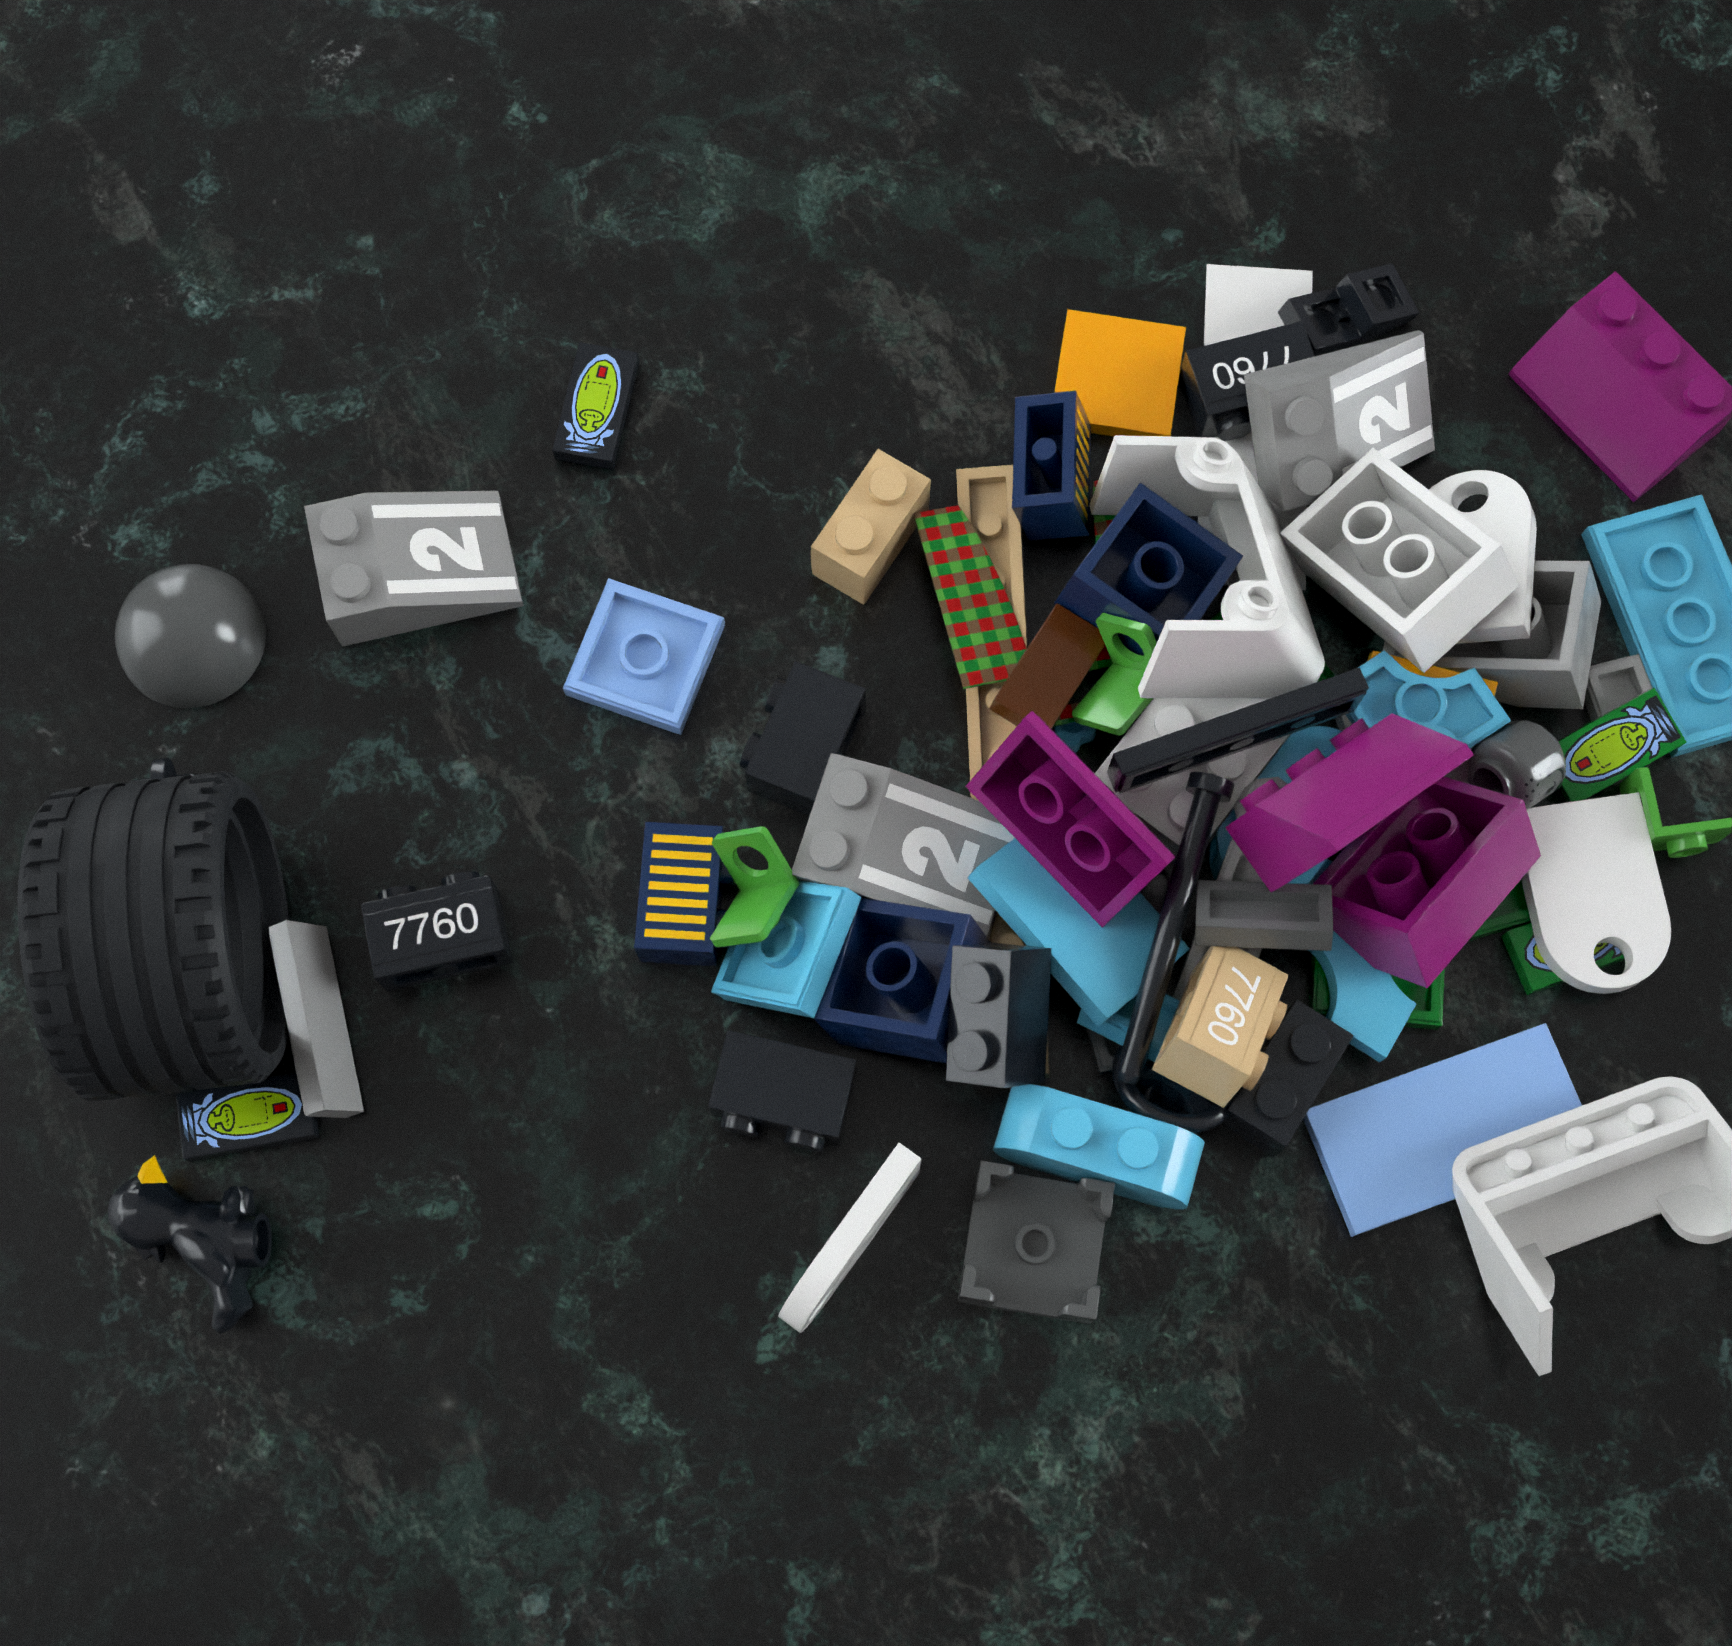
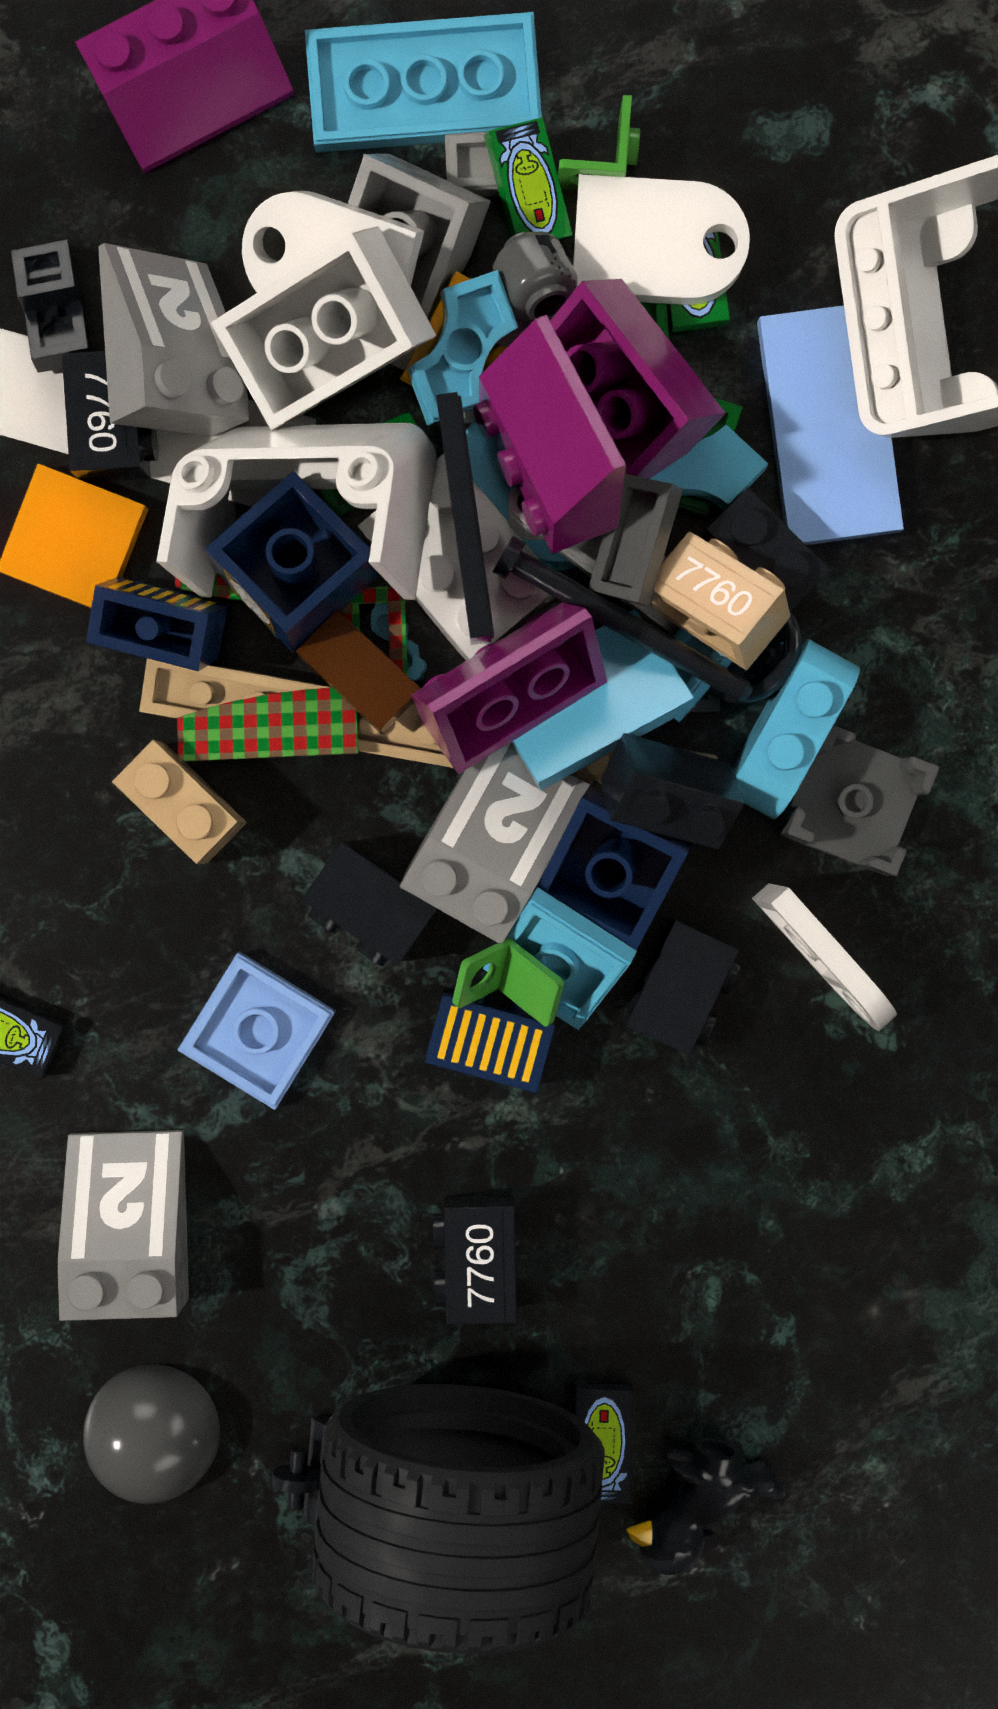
camera: 80 degrees left, 15 degrees up
light grey tile [269,920,364,1118] -> none
bright green bracket [1072,613,1157,736] -> none

